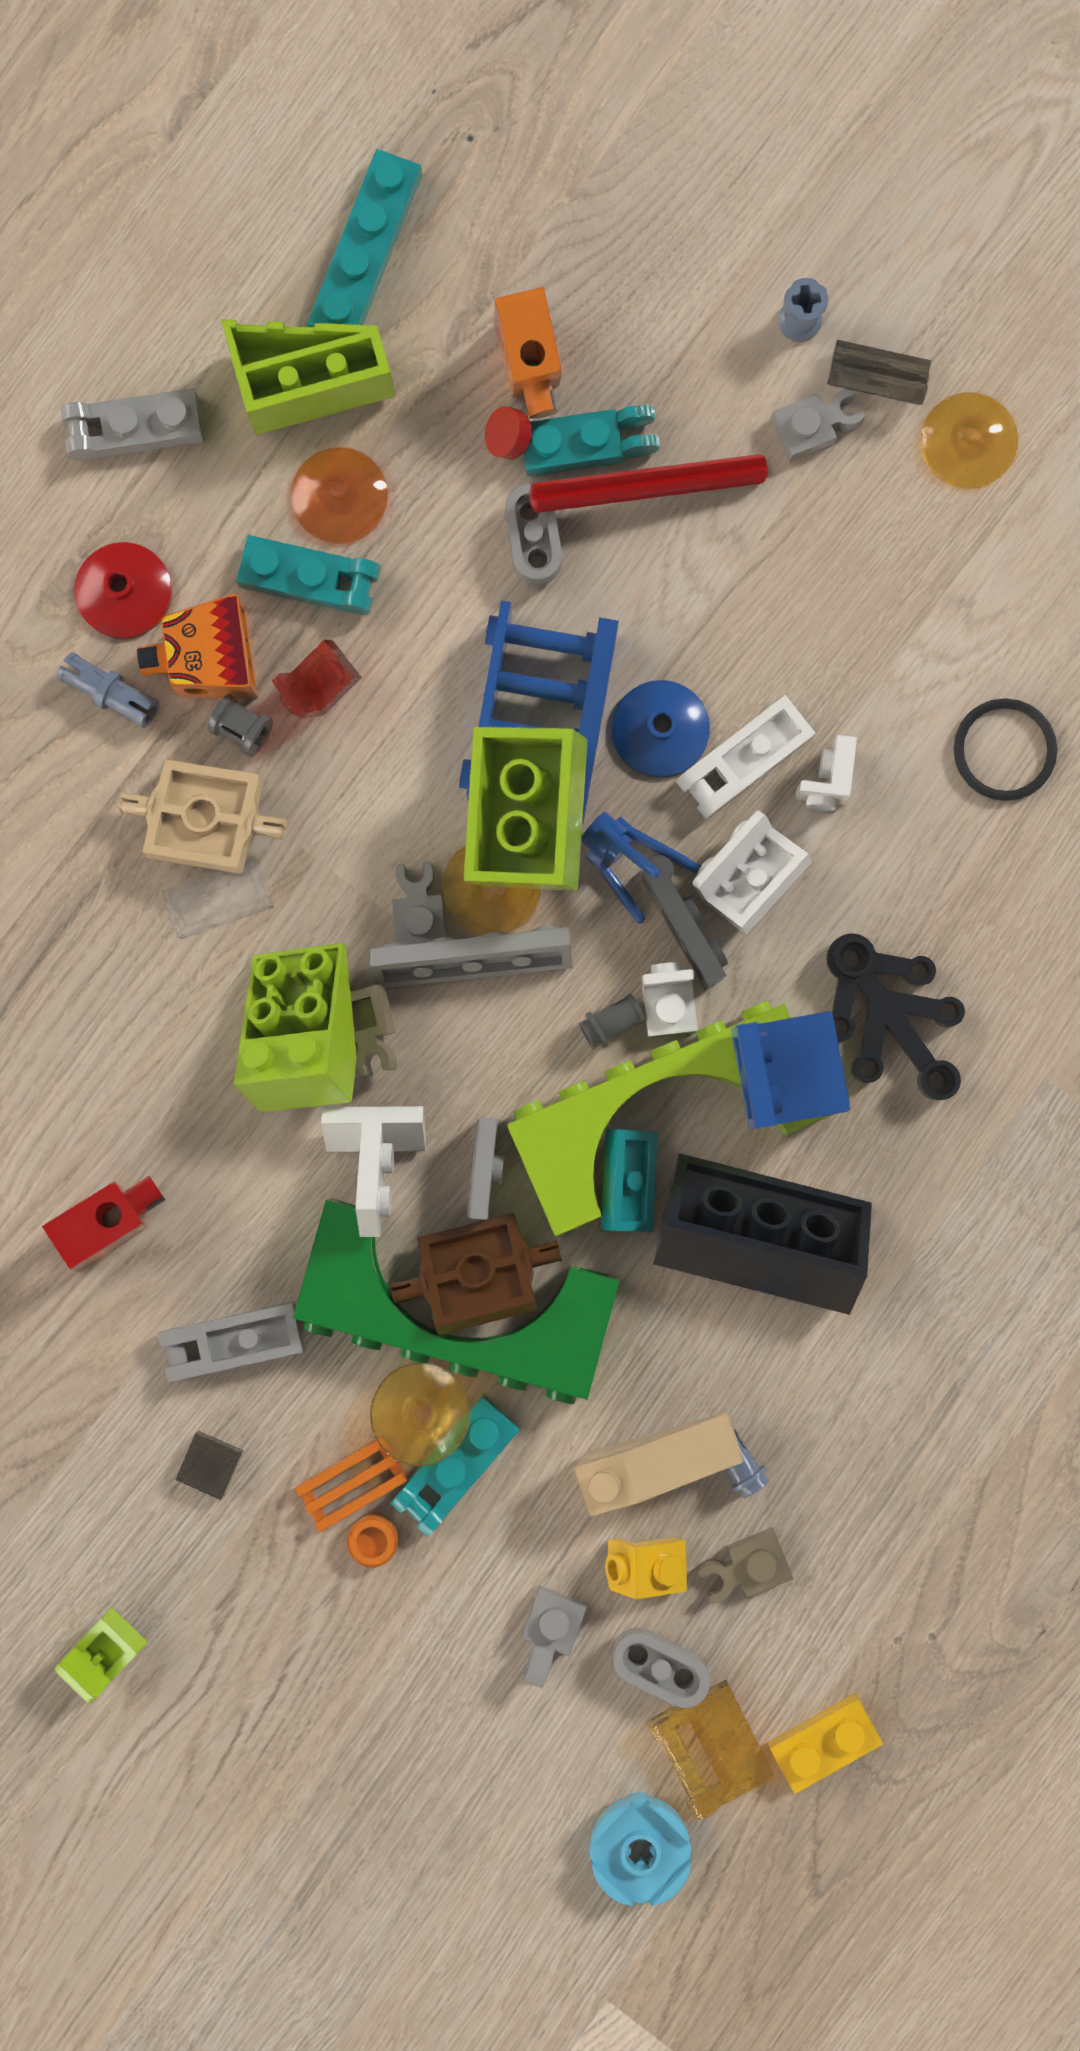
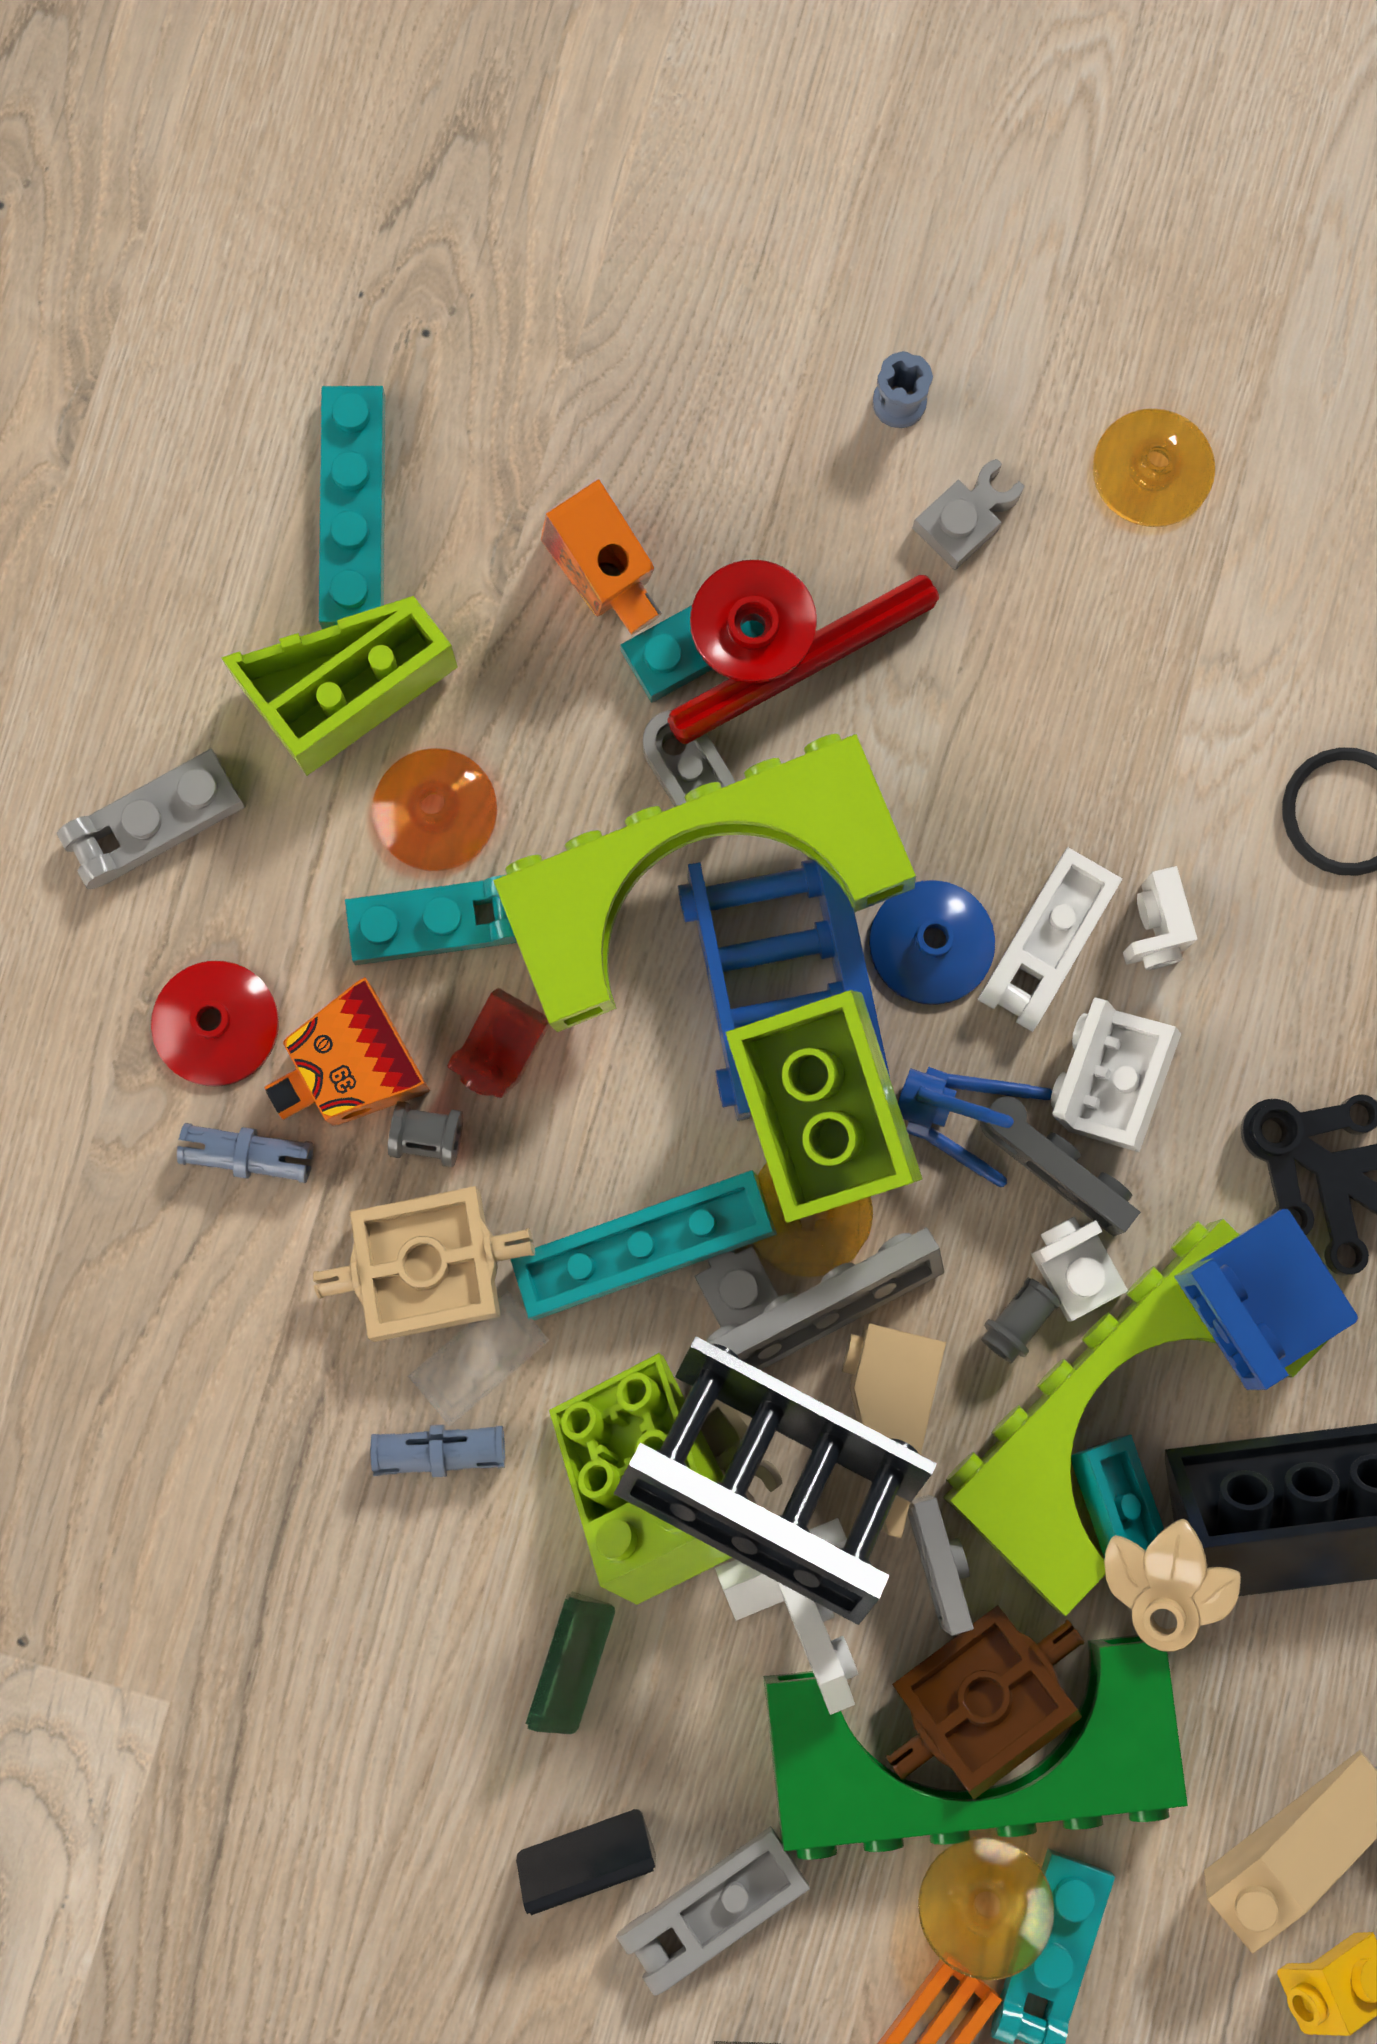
camera: 30 degrees left, 5 degrees down
red torso [42,1175,166,1272] -> none
red tile [485,406,531,460] -> none
clear smoke tile [827,339,931,405] -> none
none -> sand blue pin [370,1424,505,1477]
none -> lime arch [493,734,916,1032]
none -> teal plate [510,1170,777,1321]
none -> black slope [516,1809,656,1916]
none -> clear green slope [525,1591,615,1734]
none -> black fence [614,1336,937,1625]
none -> red dish [690,560,817,683]
none -> tan slope [842,1323,946,1538]
none -> tan plate [1104,1519,1241,1652]

